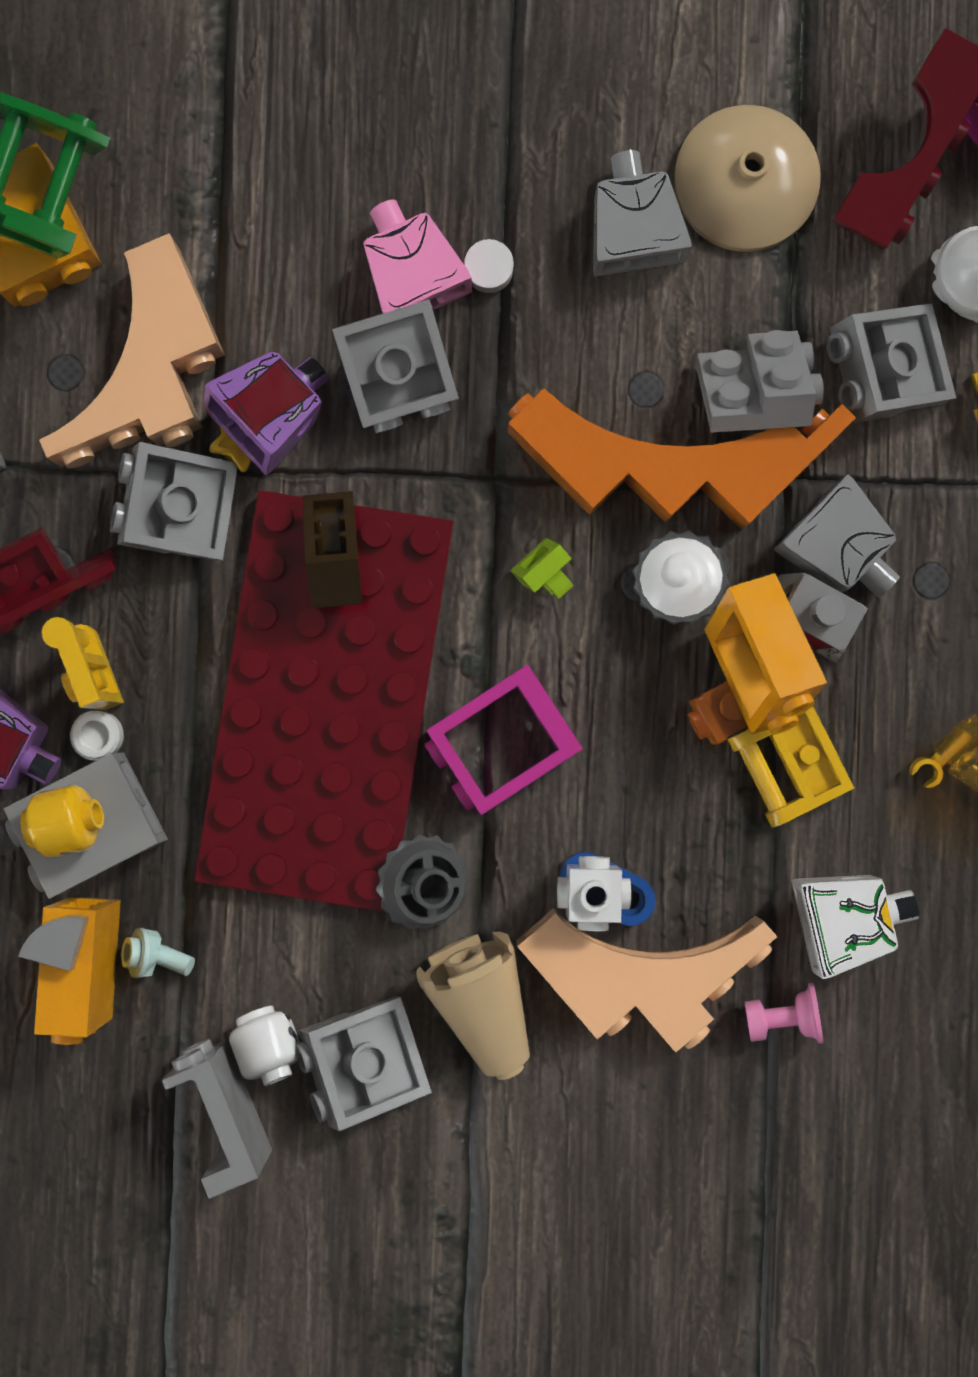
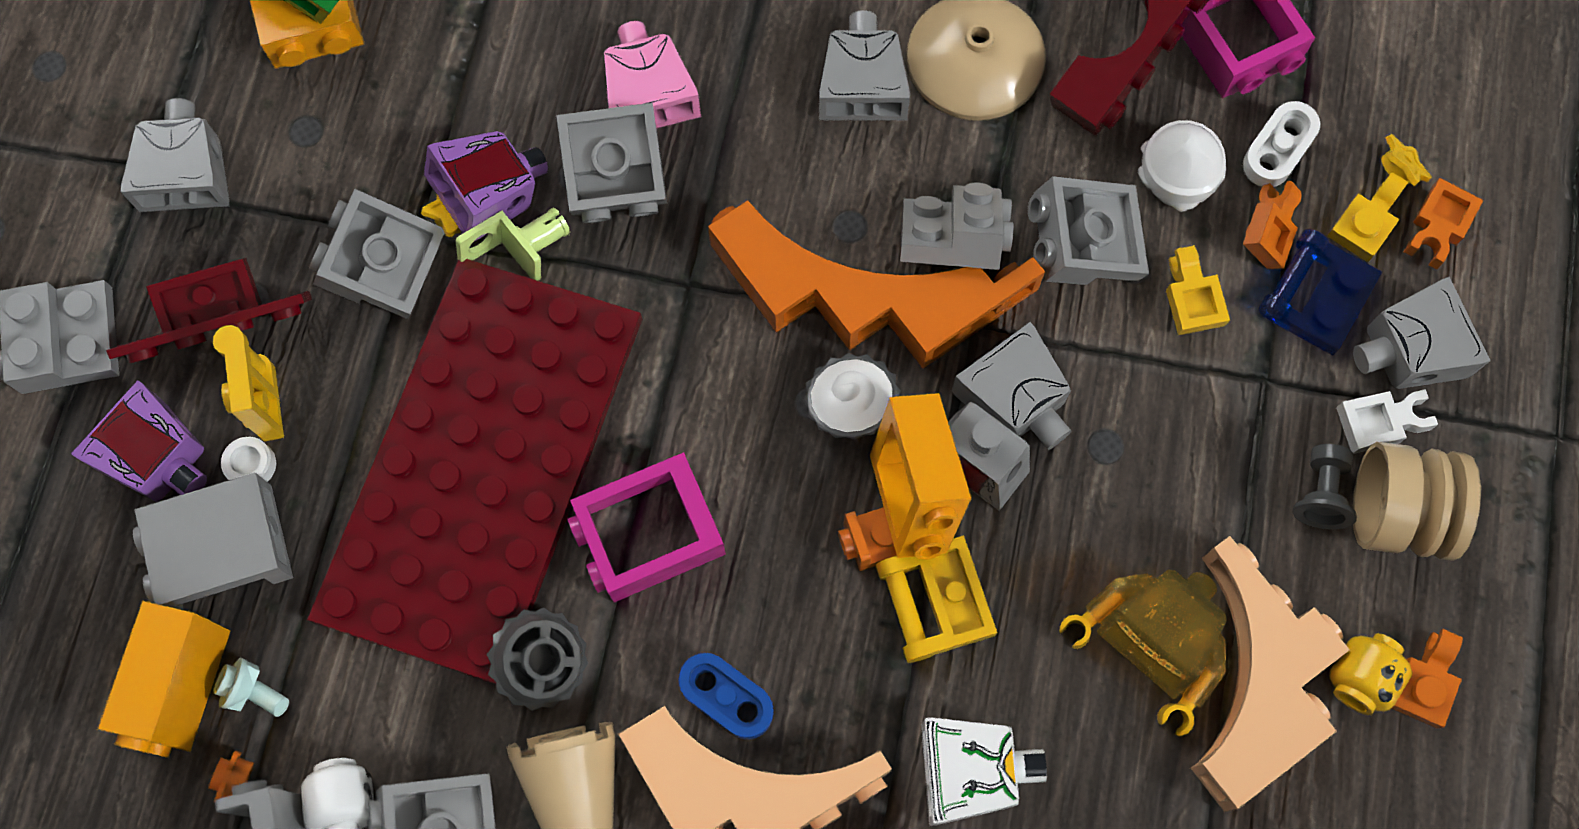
camera: 15 degrees right, 15 degrees down
light grey tile [18,915,89,971] -> none
yellow head [20,785,104,858] -> none
light nougat arch [39,233,225,468] -> none
dark brown arch [303,491,363,609] -> none
white tile [465,239,514,293] -> none
lime tile [510,538,574,599] -> none
white brick [557,856,631,931] -> none
none -> orange plate [209,751,254,802]
none -> yellowish green bracket [455,208,570,281]

